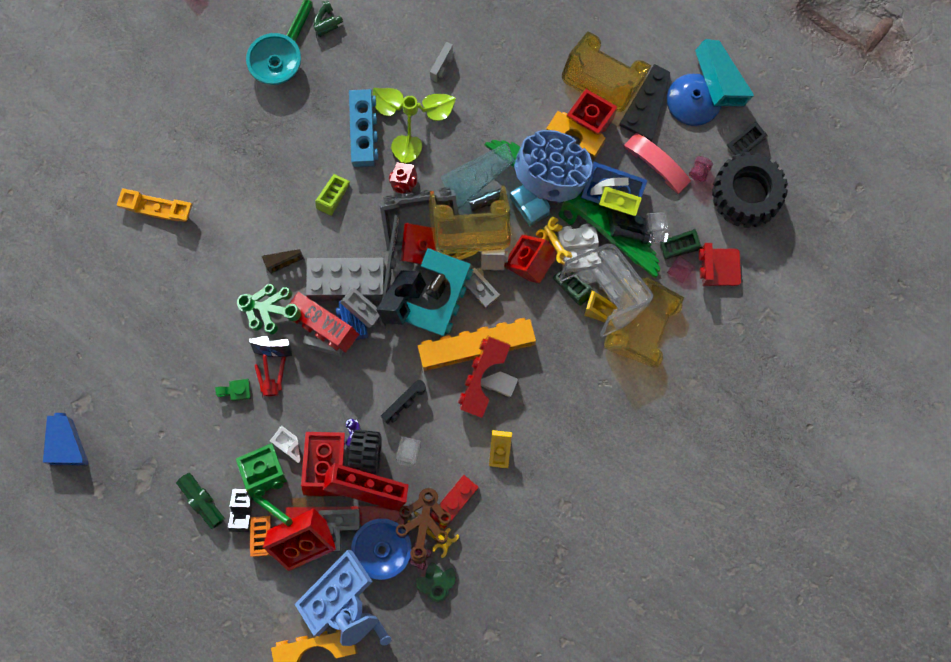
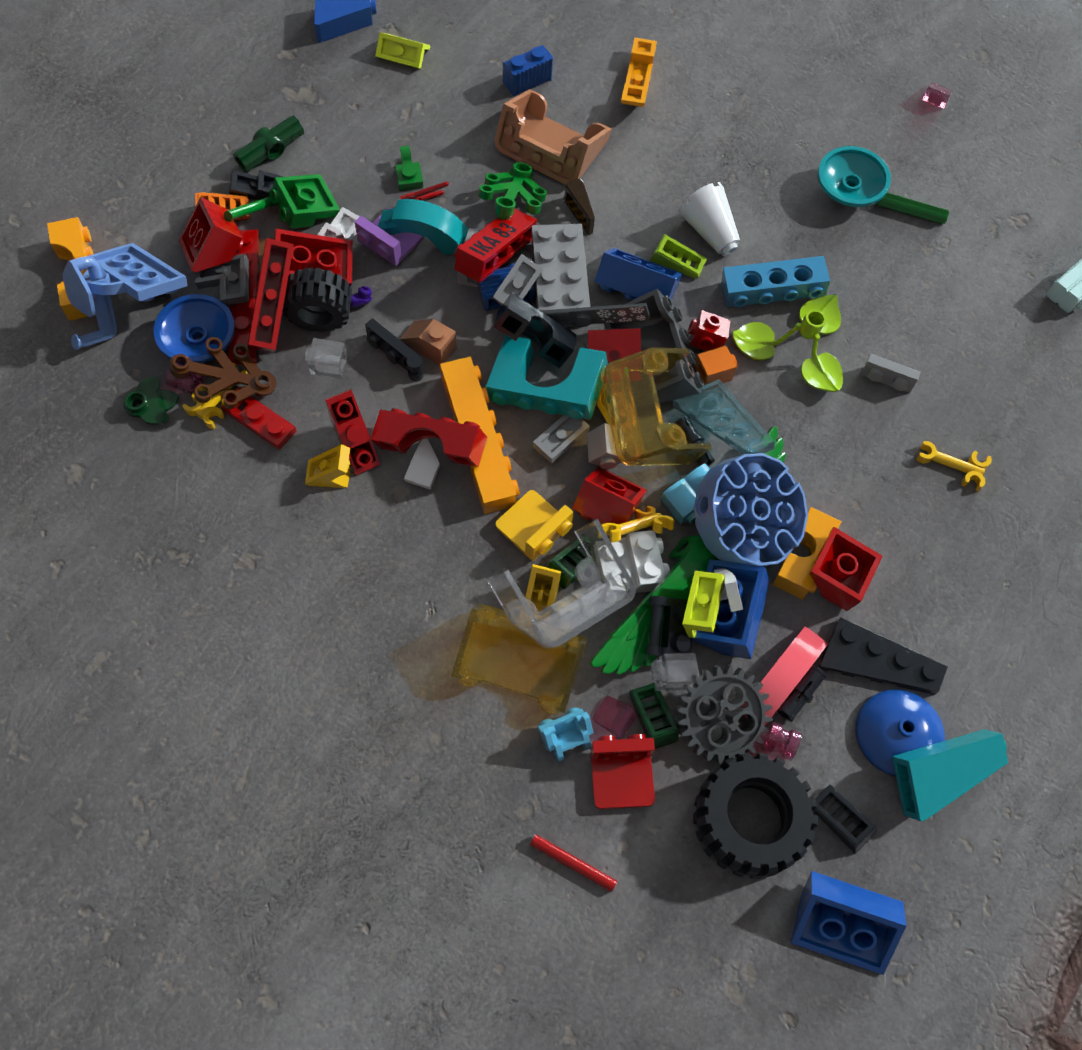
camera: 80 degrees right, 10 degrees down
slope [249,336,292,357] -> none
dark green plant [313,1,343,37] -> none
dark brown slope [426,273,447,300] -> none
clear yellow windscreen [562,31,652,112] -> none
none -> red slope [325,389,381,475]
none -> medium lavender bracket [355,208,425,266]
none -> neon yellow panel [375,32,430,68]
none -> teal arch [378,199,468,255]
none -> nougat slope [399,319,457,365]
none -> nougat windscreen [495,89,612,185]
none -> yellow bracket [496,490,573,562]
none -> blue brick [502,45,553,96]
none -> red bar [530,834,617,892]
none -> medium azure piece [538,708,594,762]
none -> blue slope [594,248,683,300]
none -> dark grey gear [675,665,773,764]
none -> white cone [678,182,740,255]
none -> orange brick [694,346,737,389]
none -> black pin [777,665,827,722]
none -> blue slope [791,871,906,975]
none -> yellow bar [916,441,992,492]

